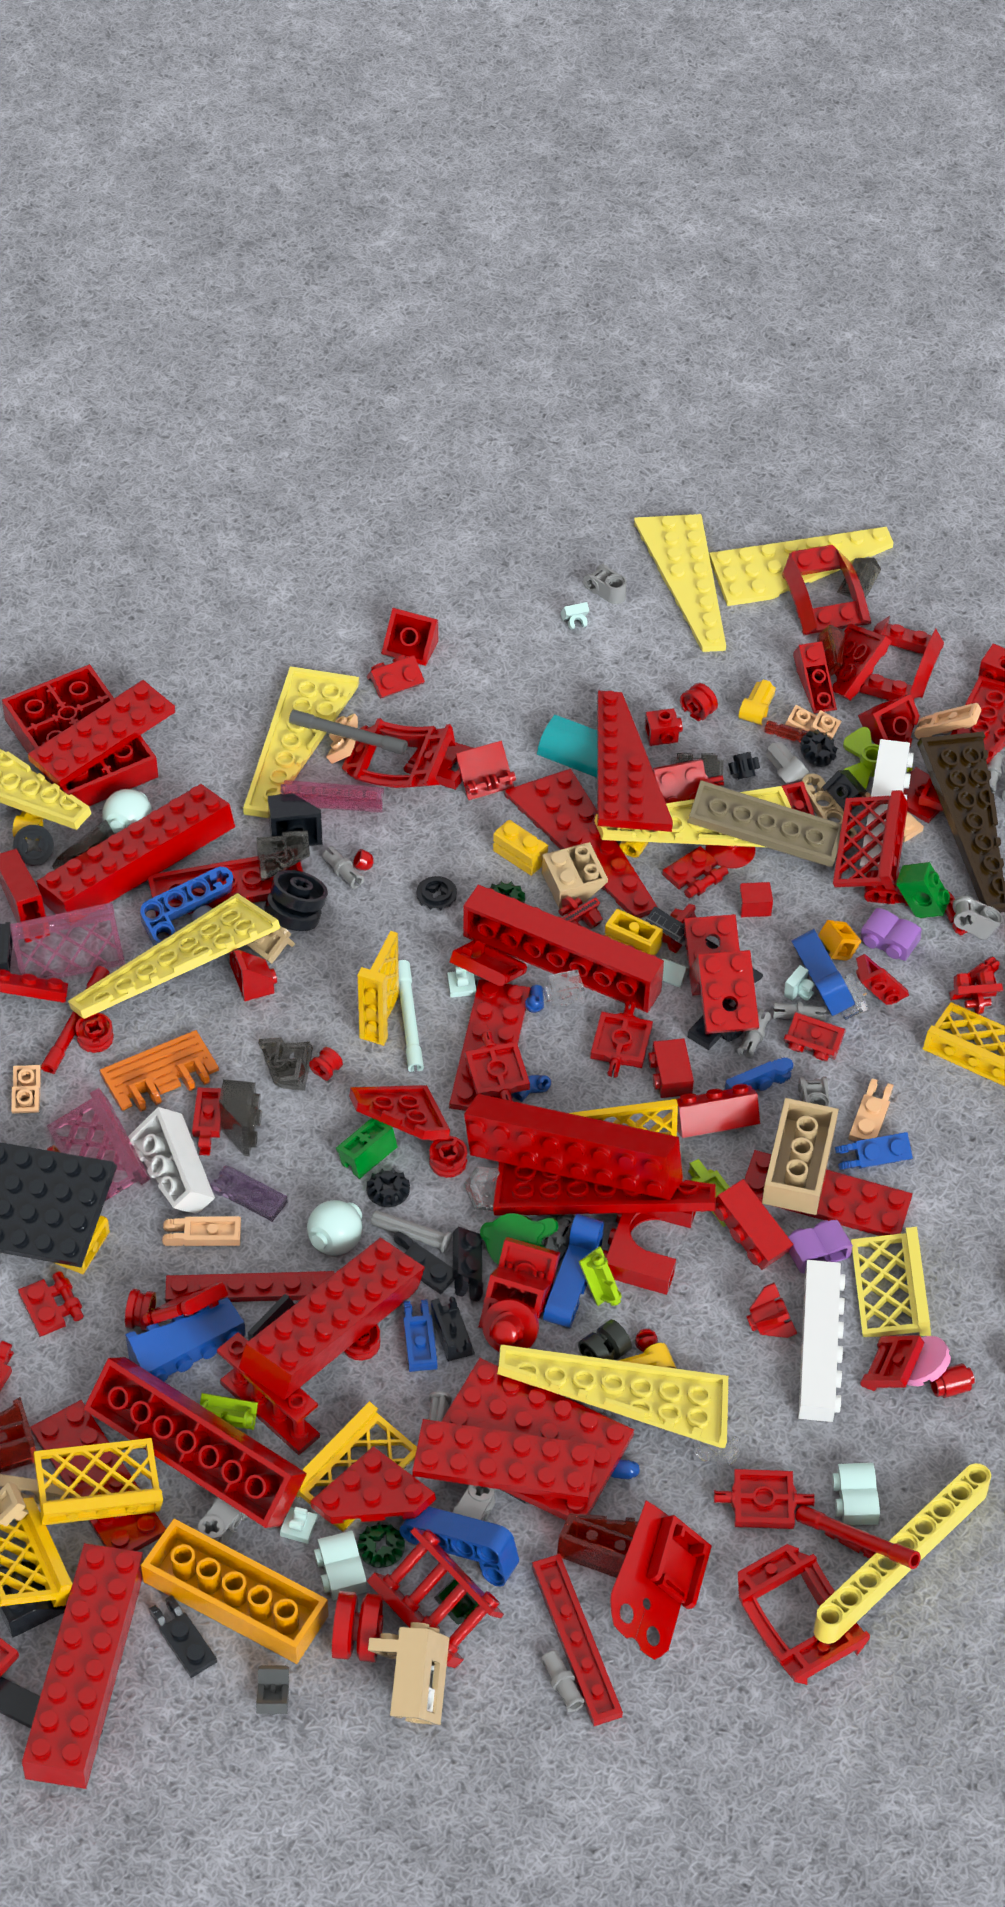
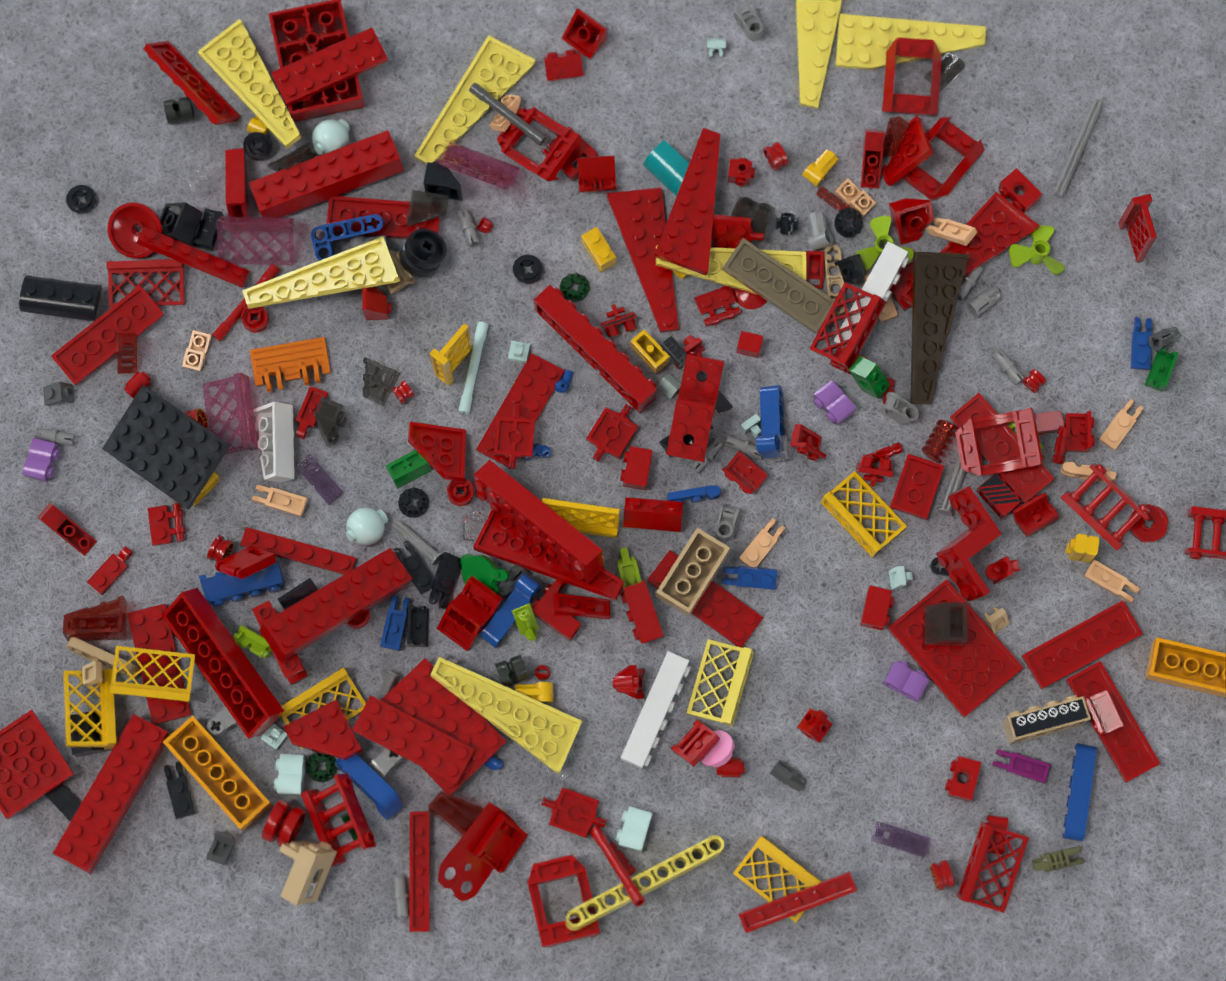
camera: 20 degrees right, 25 degrees up
red container [449,940,527,986] -> none
red plate [482,1298,539,1352] -> none
tan slope [542,842,608,909] -> none
medium lavender brick [788,1220,853,1273] -> none
light orange brick [818,920,861,961] -> none
none -> red tile [553,593,611,620]

